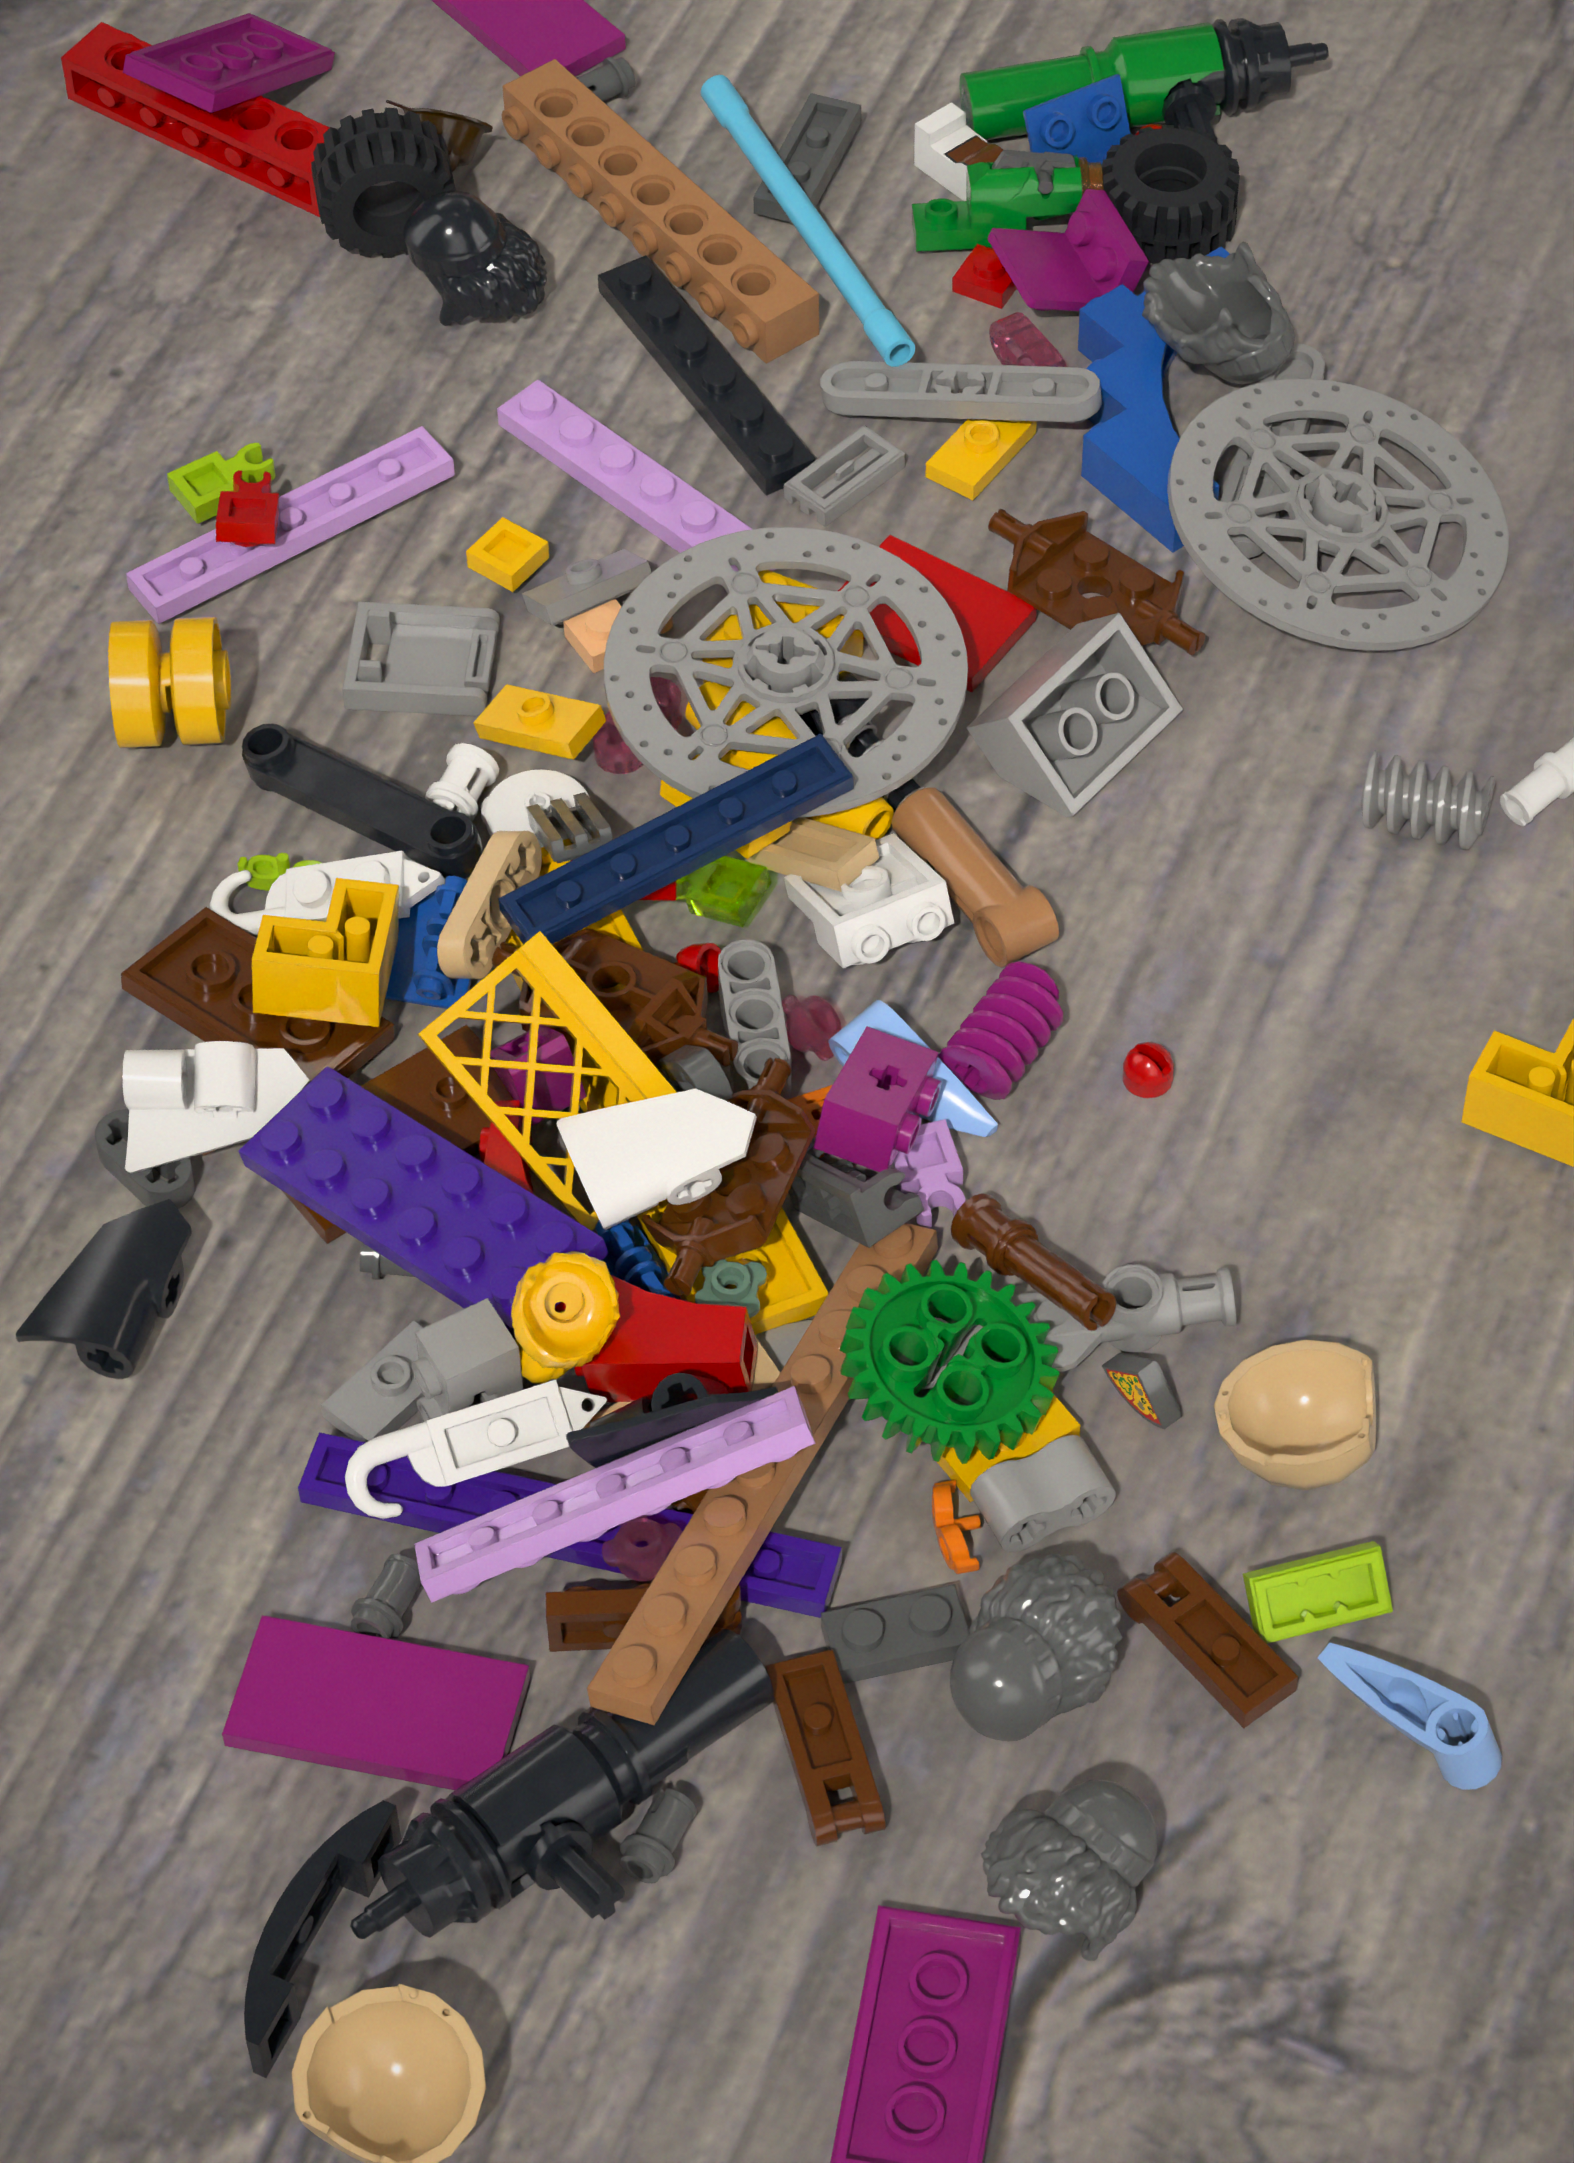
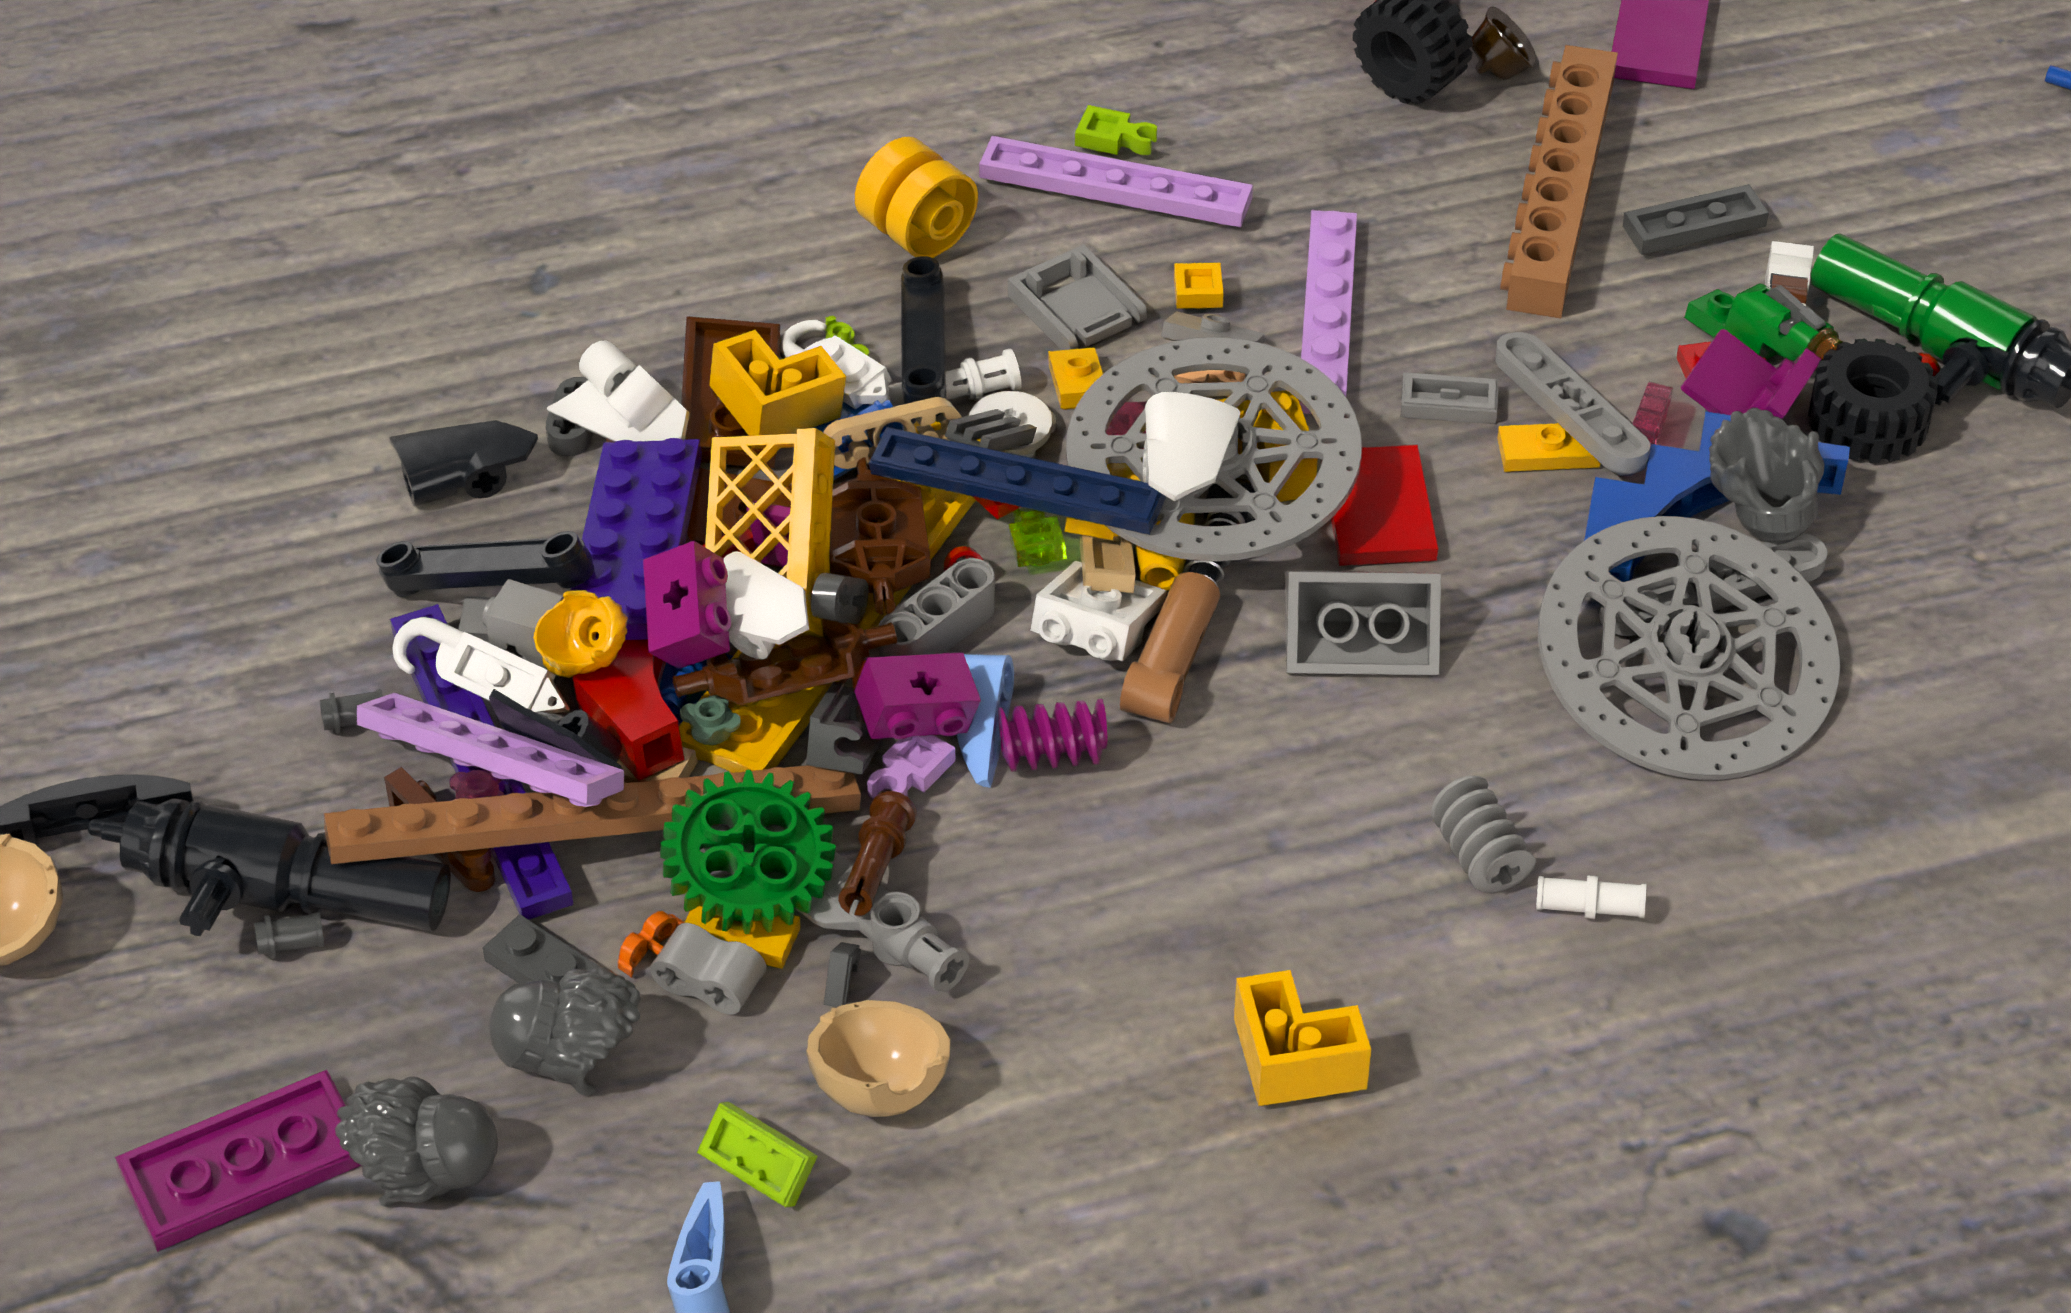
camera: 50 degrees right, 5 degrees down
red plate [216,470,279,547] -> none
magenta tile [222,1615,531,1790] -> none
black hair [404,190,547,326] -> none
dark grey pin [577,57,636,101] -> none
black plate [598,255,815,496] -> none
medium azure piece [701,75,915,367] -> none
reddish brown plate [765,1649,886,1846] -> none
clear pink plate [782,995,841,1061] -> none
reddish brown plate [988,509,1205,655] -> none
blue hinge [1023,74,1130,196] -> none
reddish brown plate [1117,1552,1298,1729] -> none
red hinge [1122,1042,1174,1098] -> none
none -> black piece [376,531,594,597]
none -> magenta brick [643,541,731,669]
none -> white panel [1143,392,1240,501]

